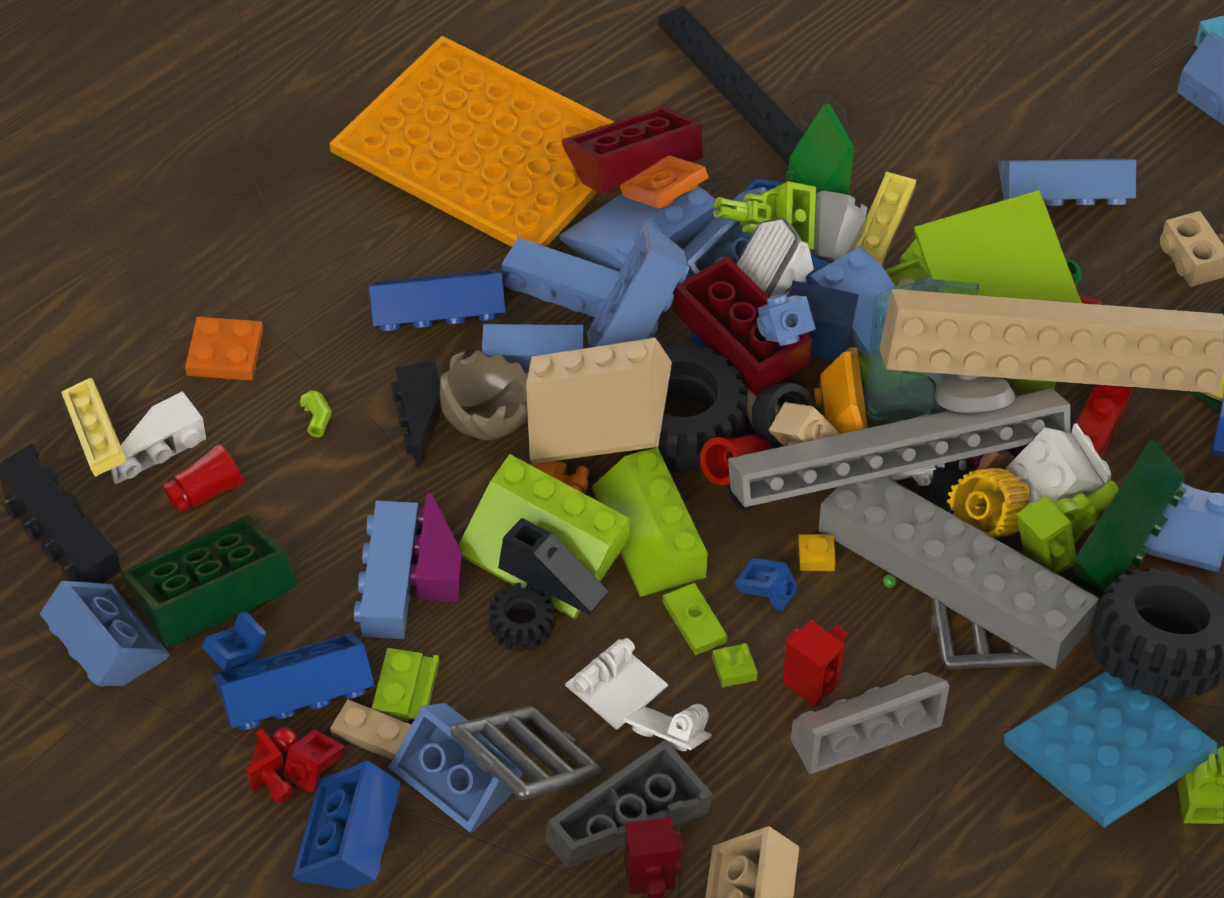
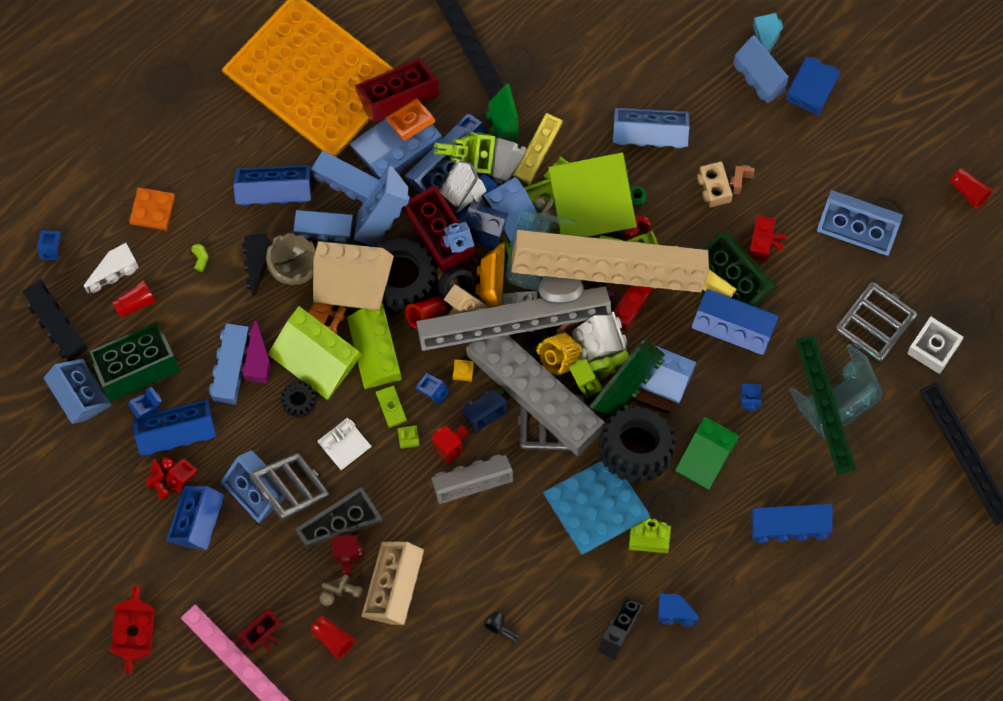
camera: 10 degrees right, 20 degrees up
light yellow tile [61,378,127,477] -> none
tan plate [330,699,412,760] -> none
lime plate [372,648,439,722] -> none
black slope [498,518,609,615] -> none
white hinge [623,704,712,751] -> none
none -> blue bracket [37,230,61,260]
none -> dark blue slope [462,389,507,434]

